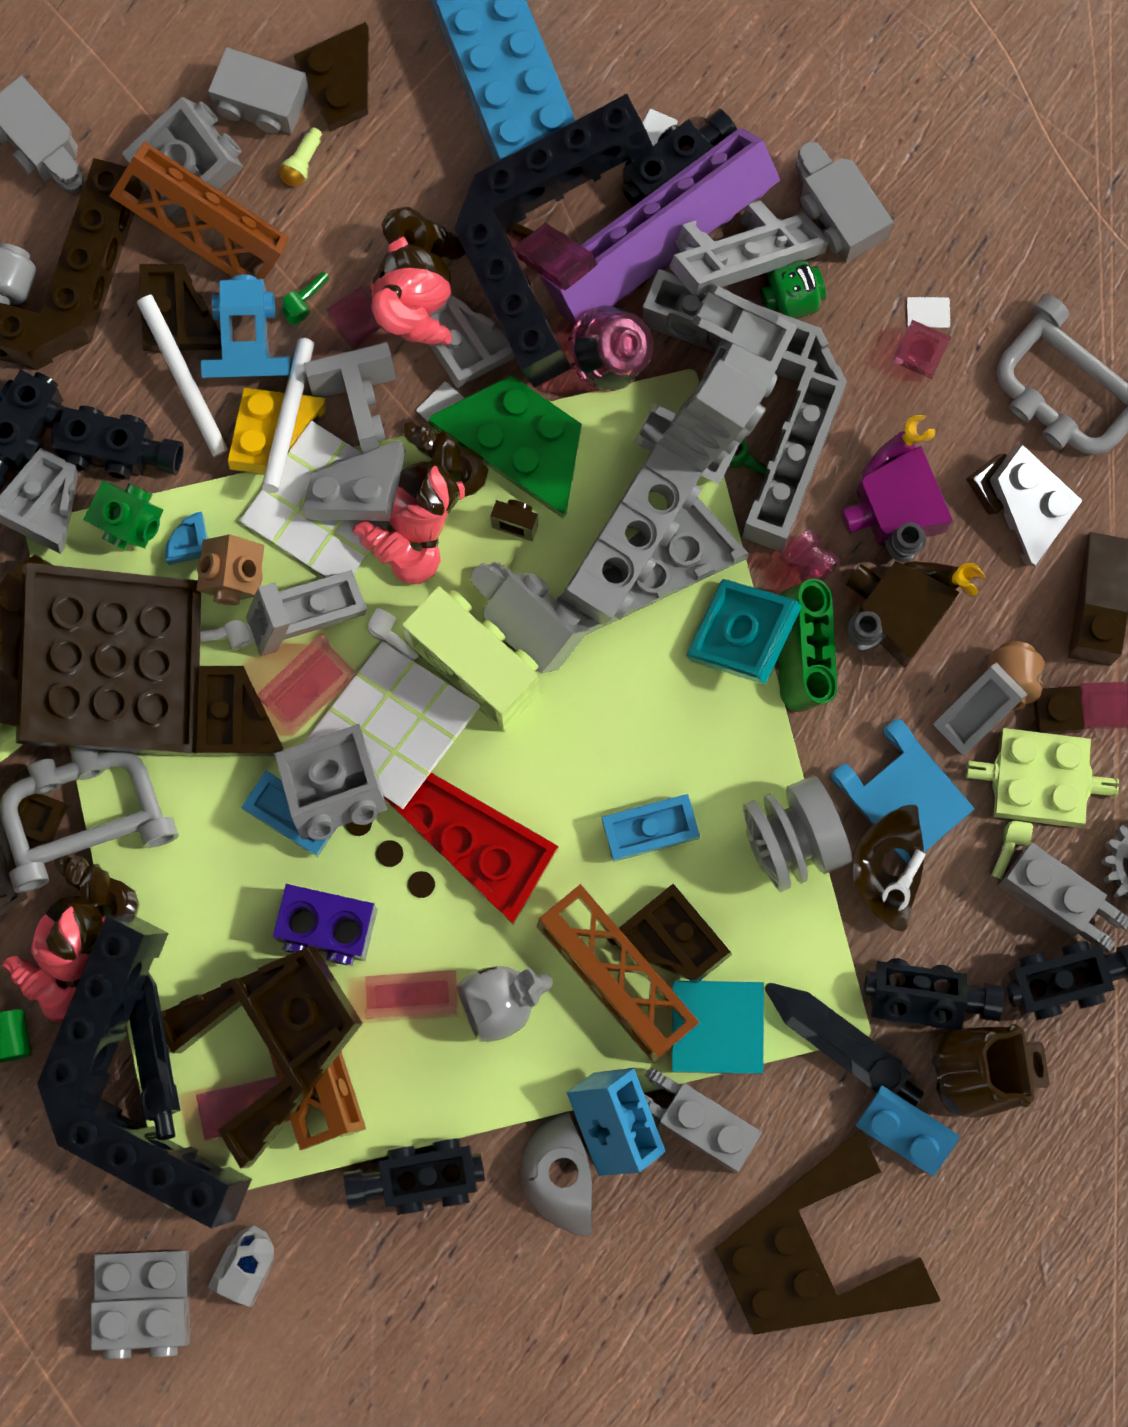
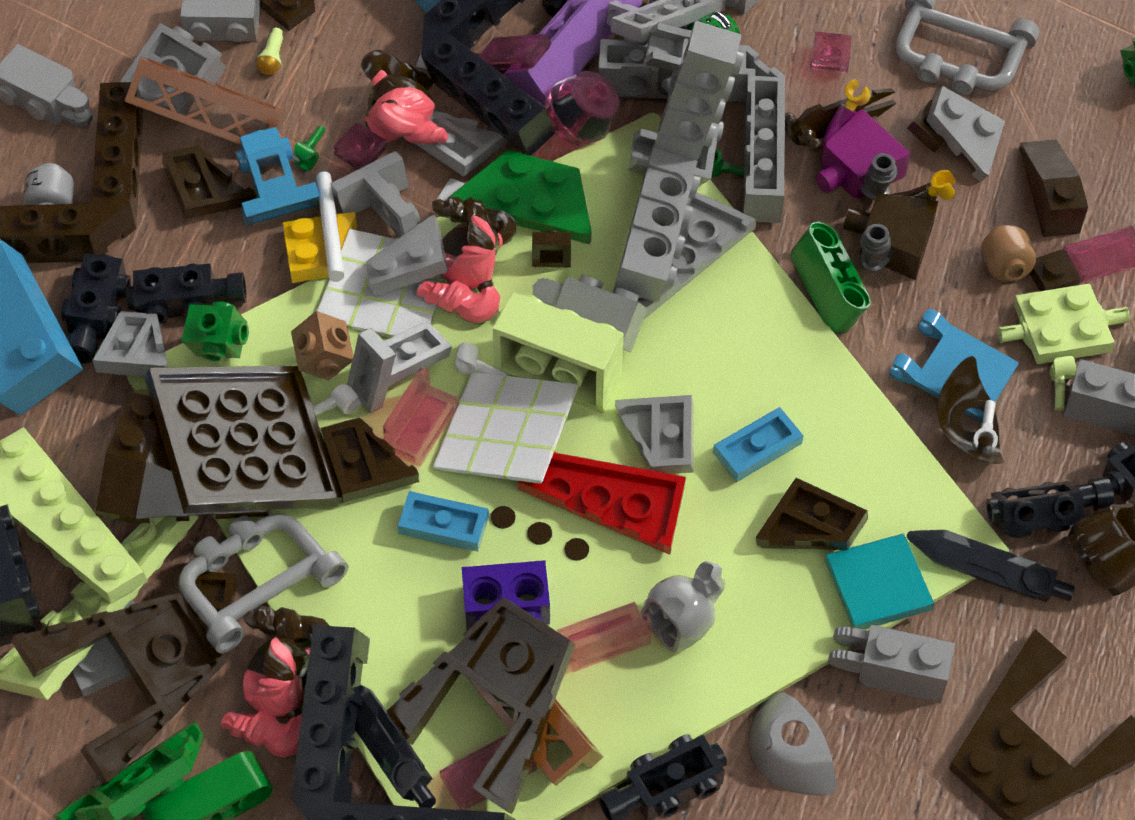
camera: 20 degrees left, 20 degrees down
white bar [137,294,229,457] -> none
dark azure tile [165,511,208,565] -> none
light grey plate [274,724,388,840] -> none
dark orange fence [536,884,700,1064] -> none
dark azure brick [567,1068,666,1176] -> none
teal tile [686,578,802,685] -> none
light grey wheel [743,775,852,892] -> none
clear pink wheel [779,528,841,582] -> none
dark azure plate [856,1085,960,1176] -> none
white sticker [907,297,950,328] -> none
light grey tile [933,663,1028,756] -> none
none -> light grey wing [615,395,694,474]
none -> dark brown piece [785,88,896,153]

